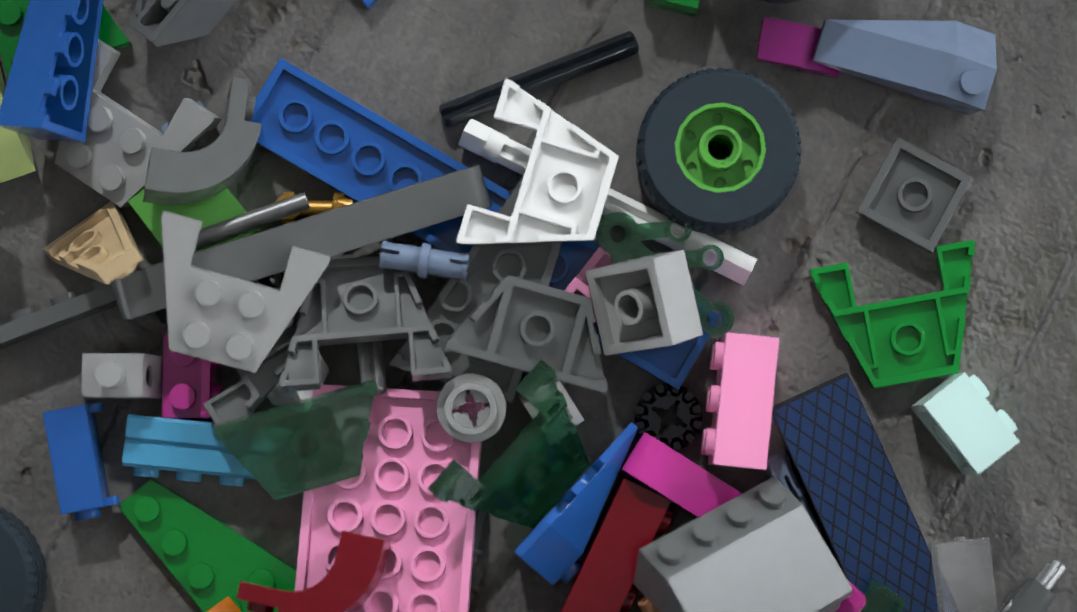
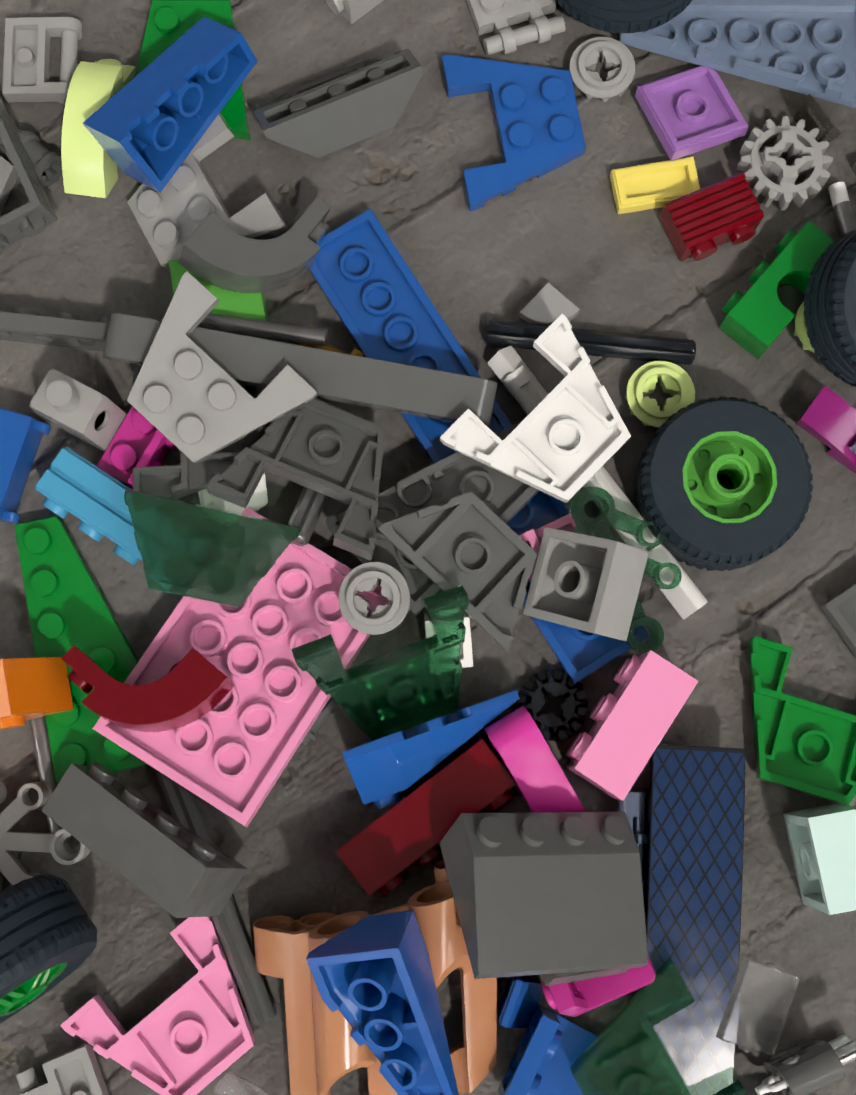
camera: 30 degrees right, 5 degrees down
tan wing [43,201,143,285] -> none
sand blue pin [379,241,470,281] -> none
none -> light grey tile [519,282,580,325]
none -> yellowish green gear [625,361,695,428]

